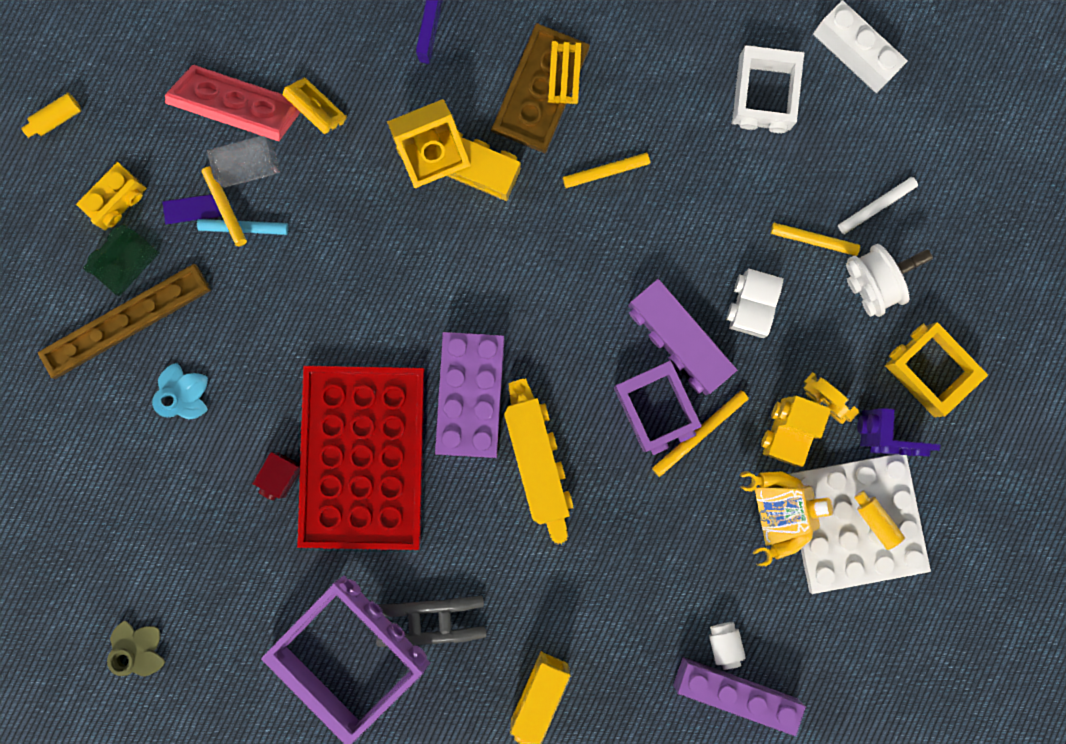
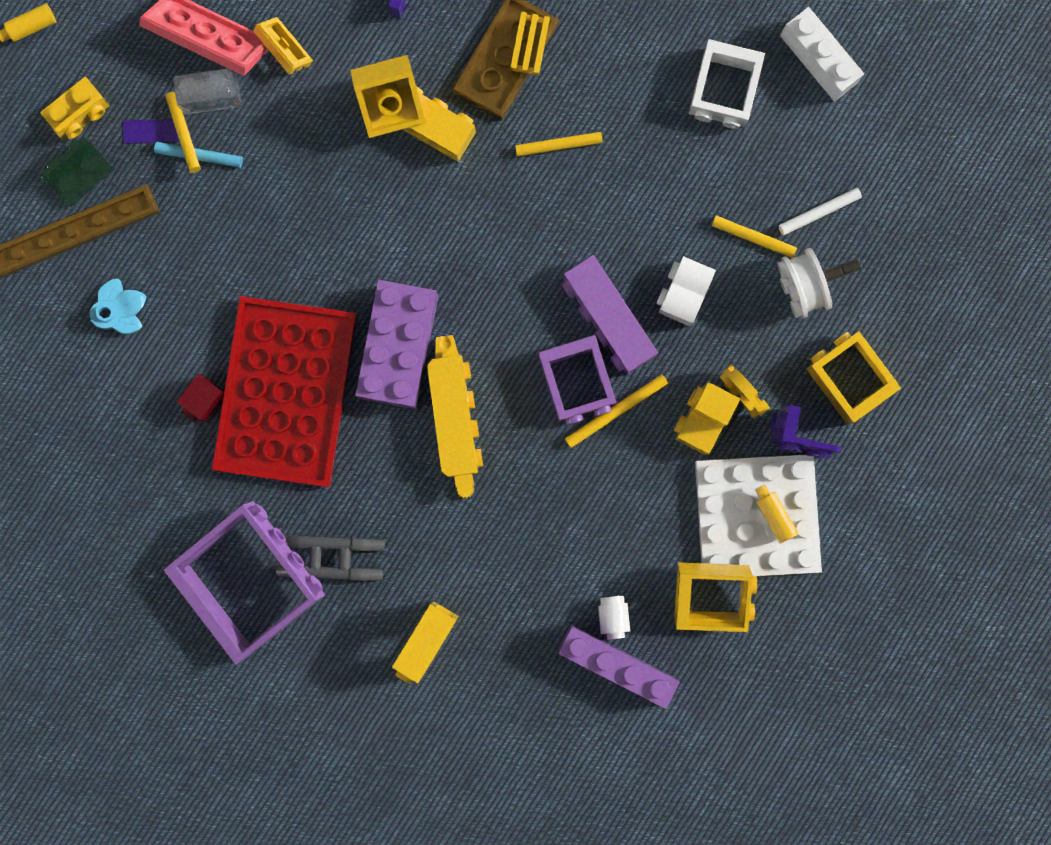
camera: 10 degrees right, 0 degrees up
olive plate [107,621,165,676] -> none
yellow torso [739,471,833,566] -> none
none -> yellow window [674,562,757,632]

